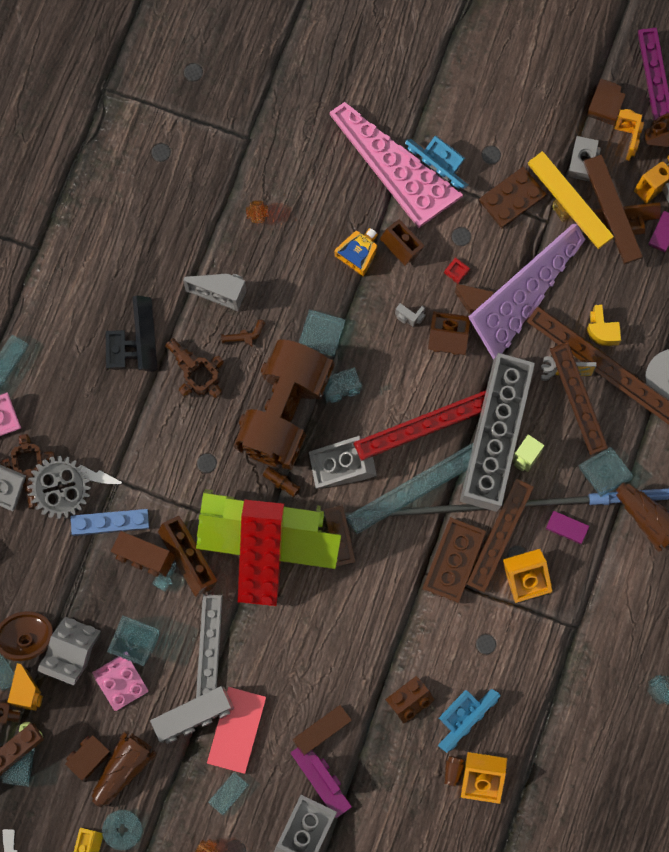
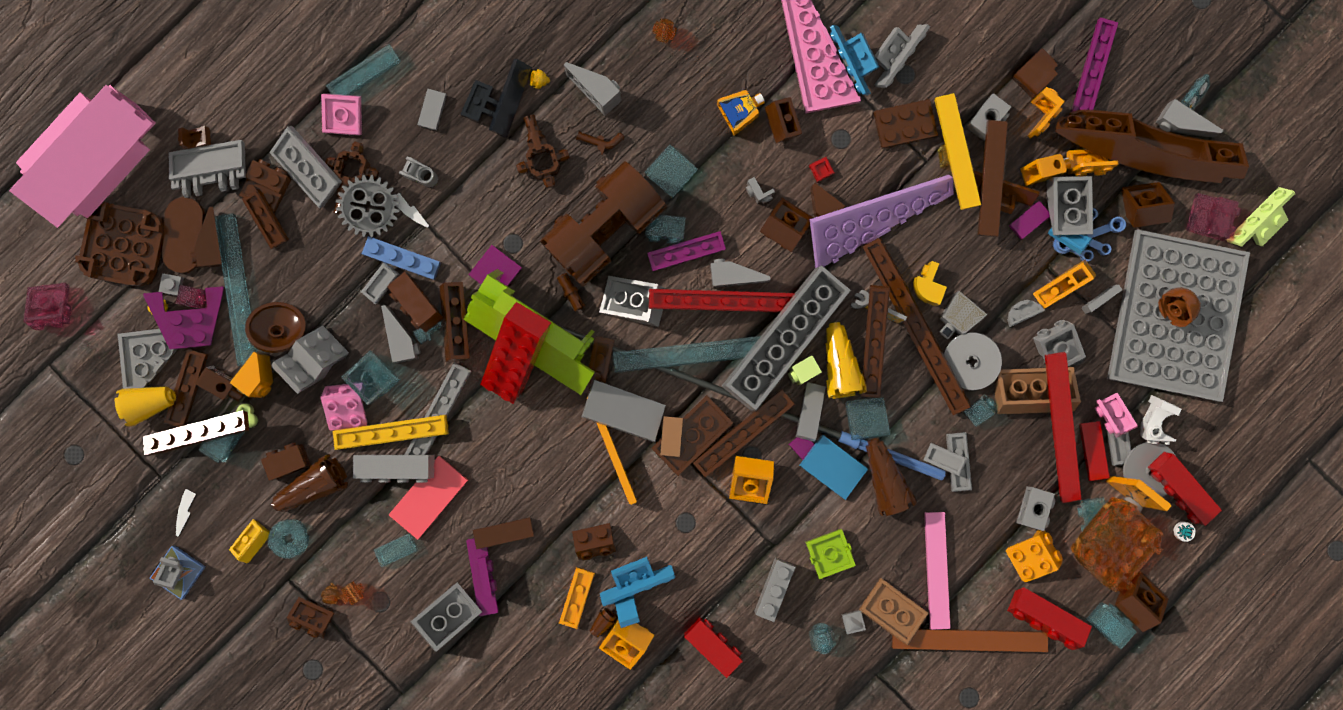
camera: 20 degrees right, 10 degrees up
none -> yellow tile [333,415,449,450]
none -> light grey tile [361,263,400,304]
none -> light grey slope [381,305,421,363]
none -> light grey piece [399,156,438,187]
none -> light grey tile [417,89,447,131]
none -> magenta tile [468,245,522,287]
none -> yellow plate [530,69,550,89]
none -> light orange tile [559,567,595,629]
none -> light grey tile [582,380,666,442]
none -> light orange tile [587,397,637,505]
none -> dark azure tile [615,595,640,628]
none -> magenta plate [647,231,726,272]
none -> medium nougat tile [660,416,683,457]
none -> red brick [684,618,743,678]
none -> light grey slope [710,259,770,288]
none -> light grey brick [754,557,795,622]
none -> light grey tile [796,382,826,442]
none -> dark azure tile [799,435,868,500]
none -> lime plate [805,529,856,579]
none -> yellow cone [826,322,867,399]
none -> light grey bracket [874,24,930,88]
none -> light grey torso [939,291,987,339]

